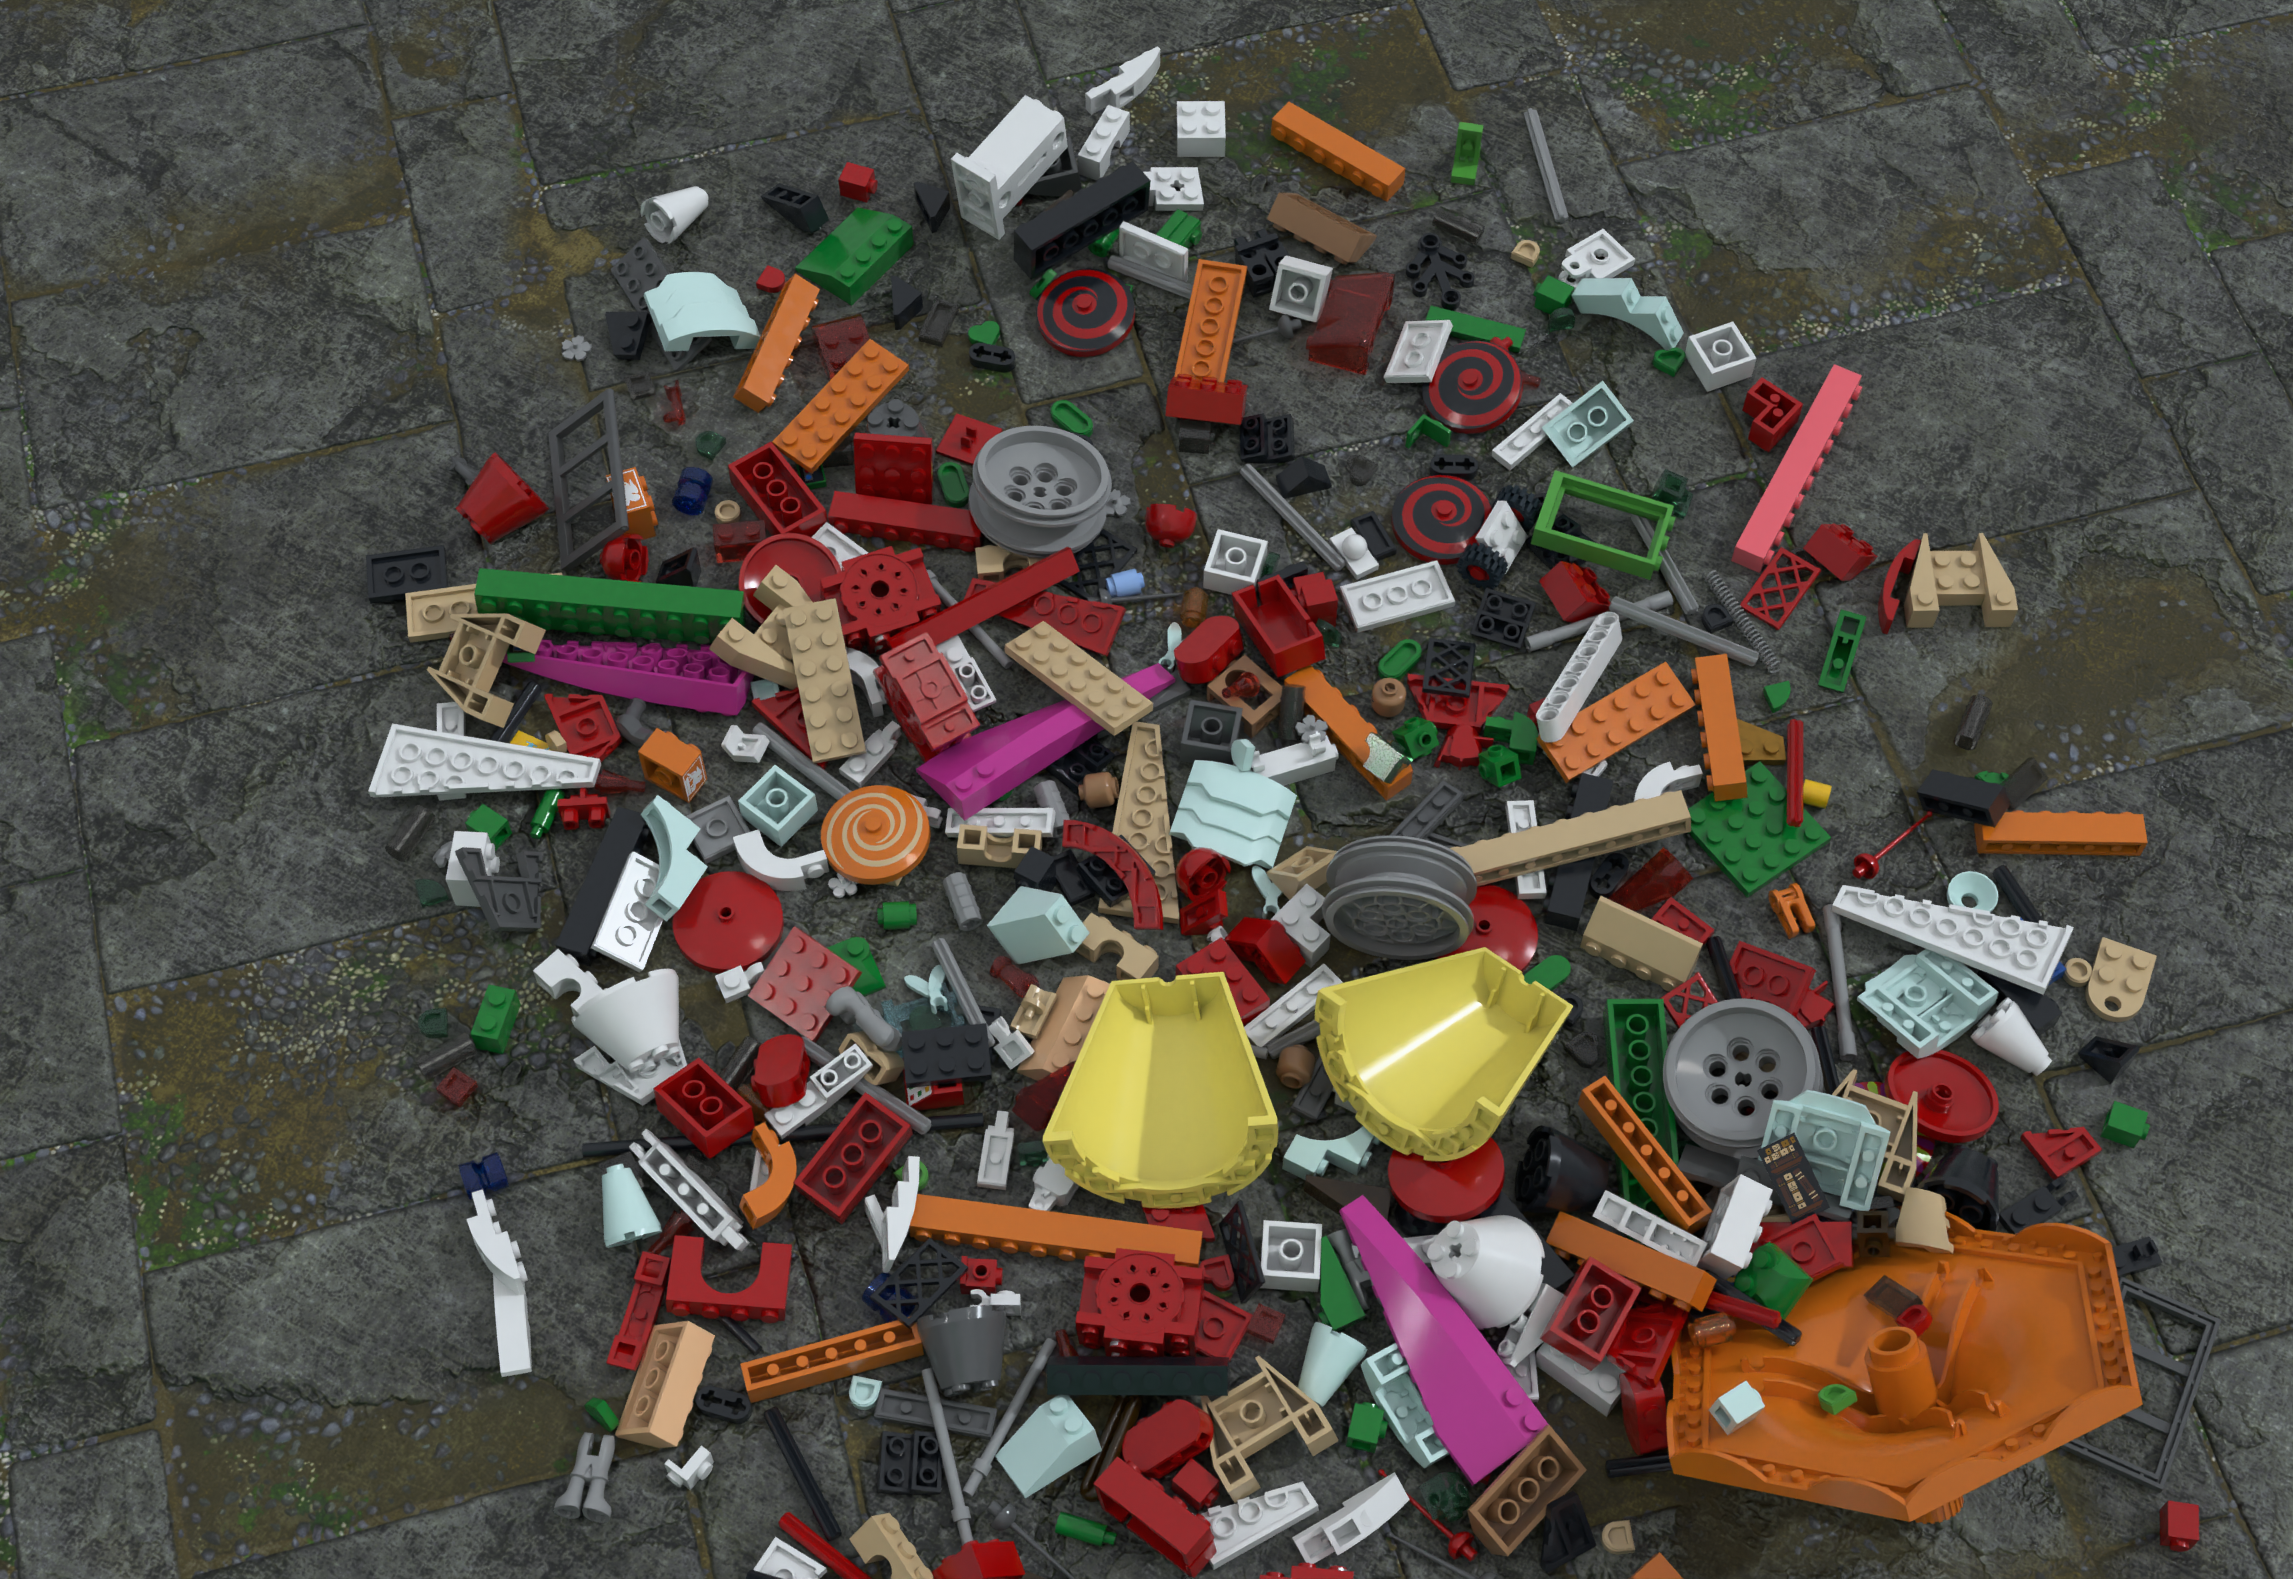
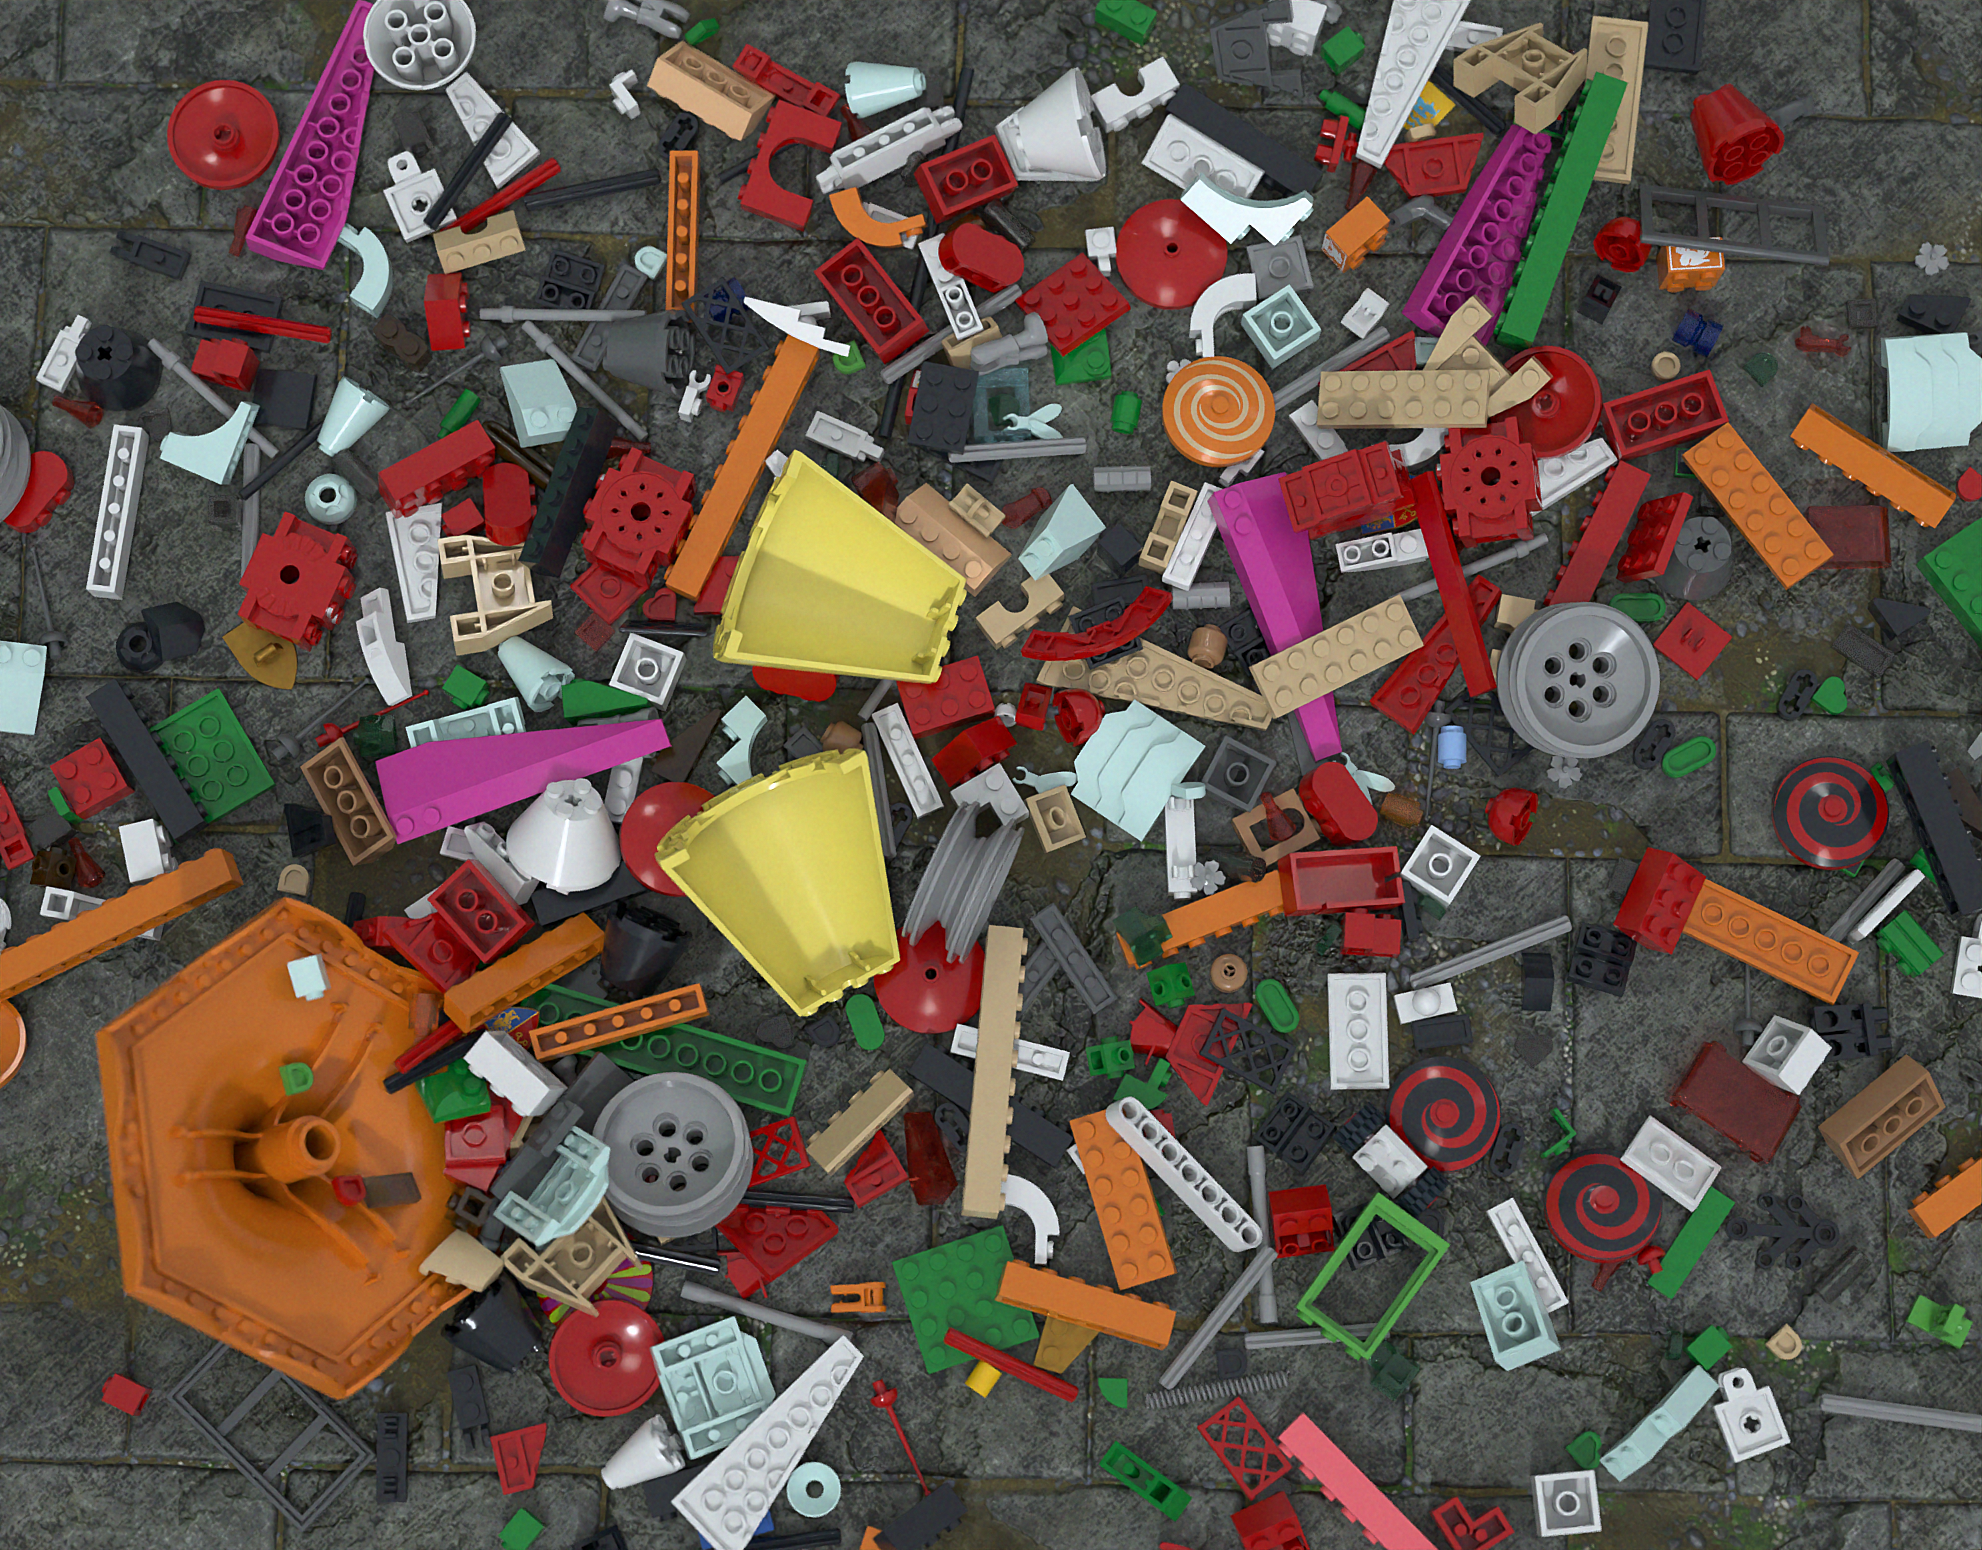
camera: 110 degrees right, 20 degrees up
clear red brick [713,520,768,563] -> none
white plate [988,1016,1035,1070] -> none
white slope [1593,1190,1709,1267] -> none
black sticker [1757,1133,1830,1224] -> none

